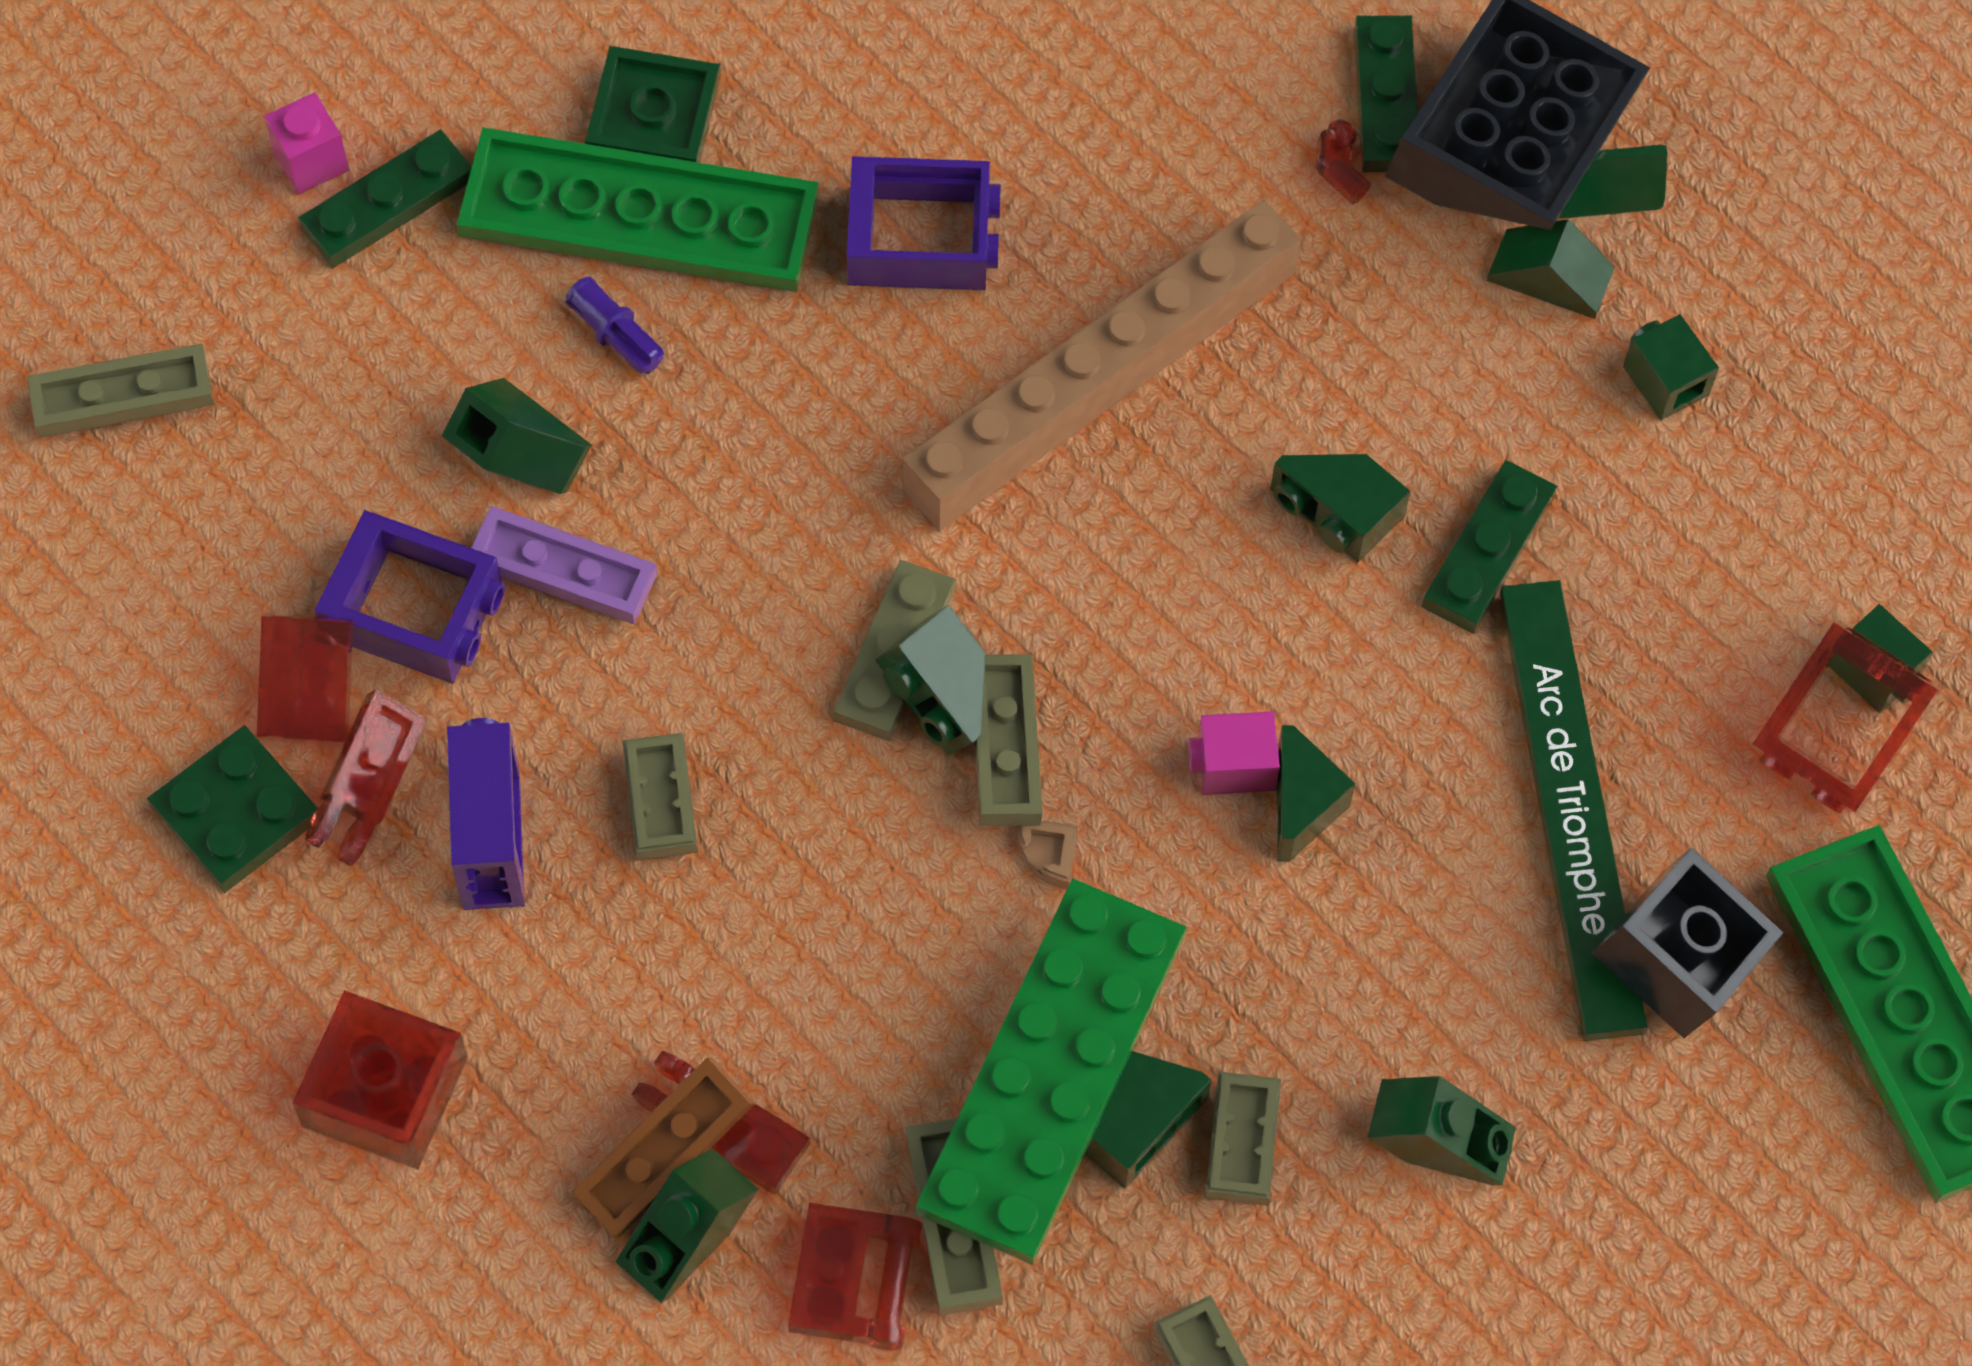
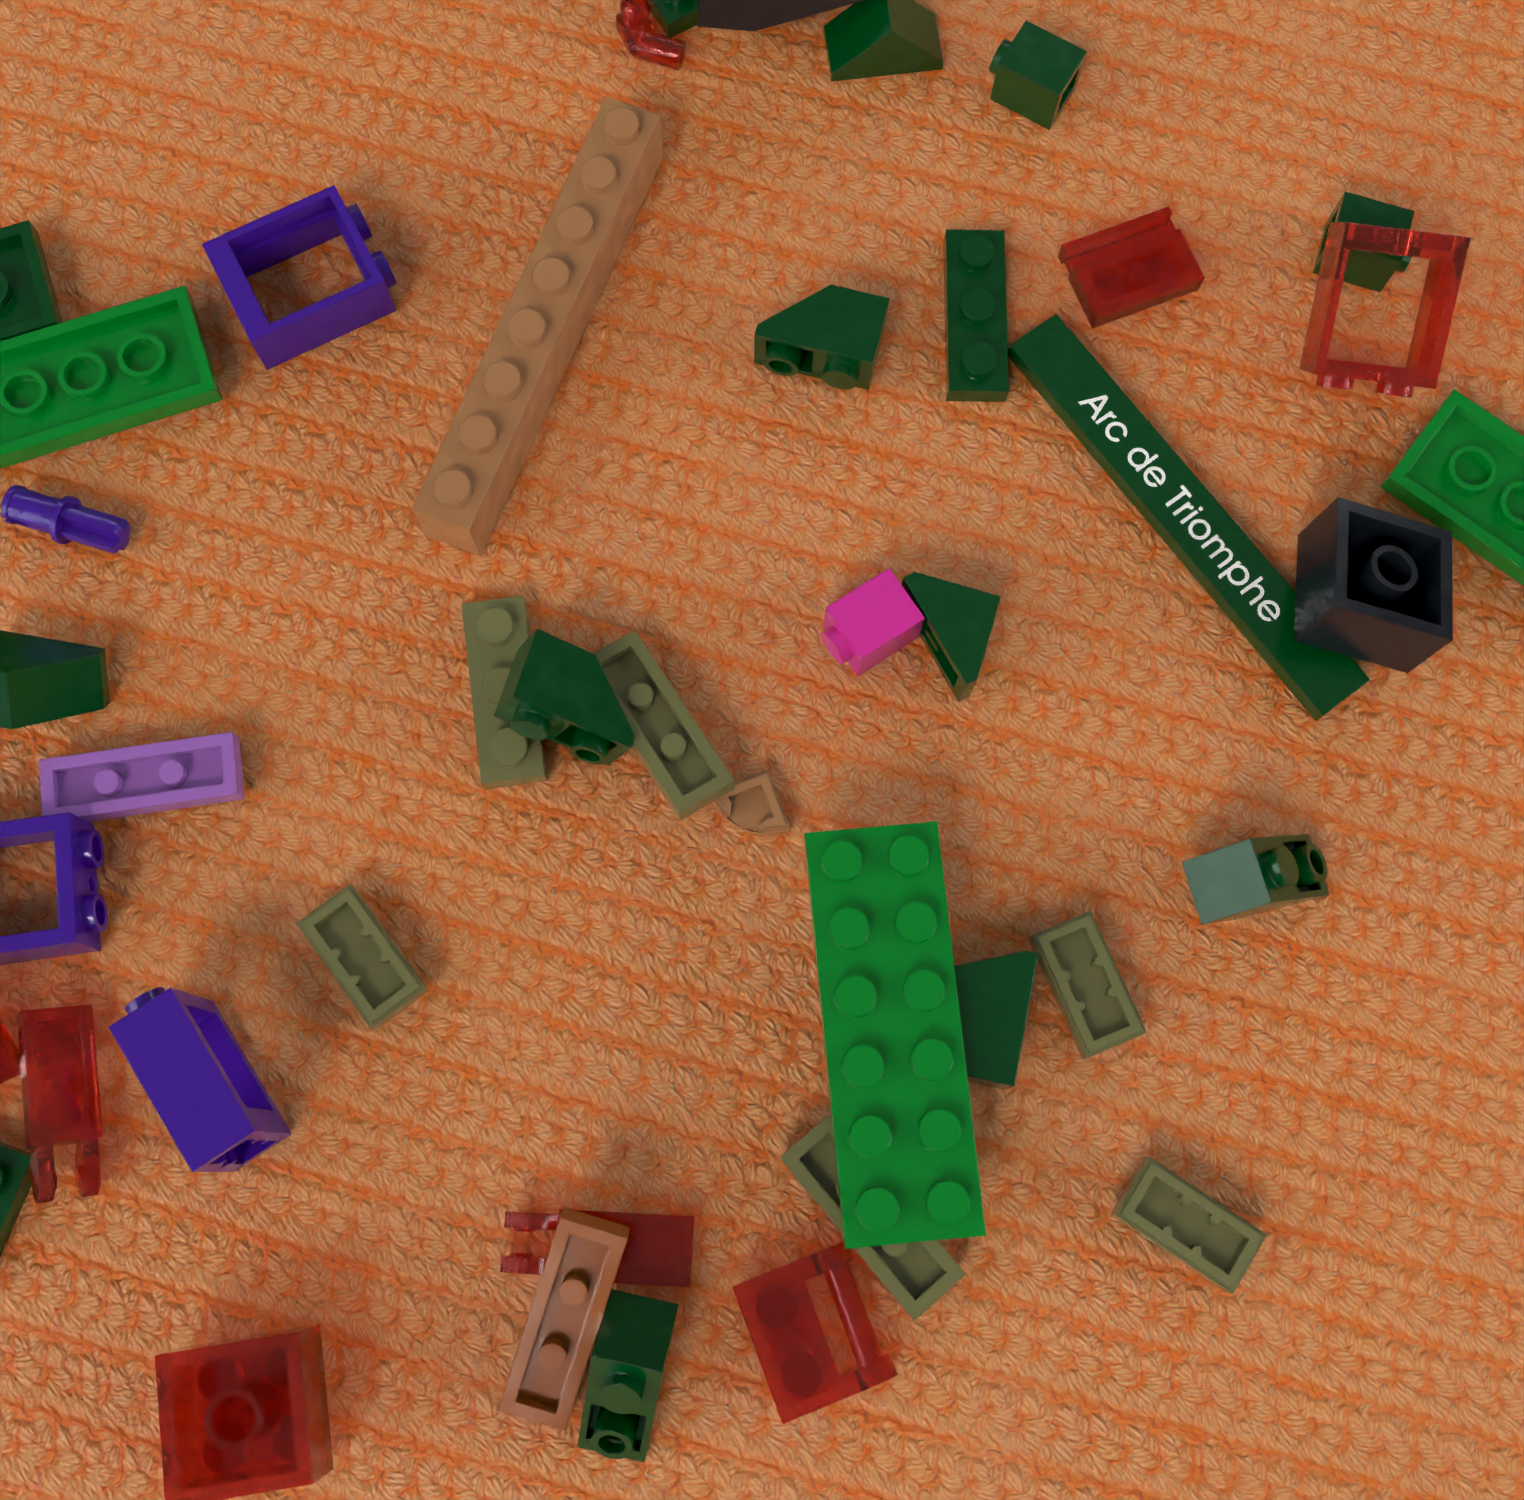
camera: 30 degrees left, 10 degrees up
none -> clear red plate [1058,206,1205,329]

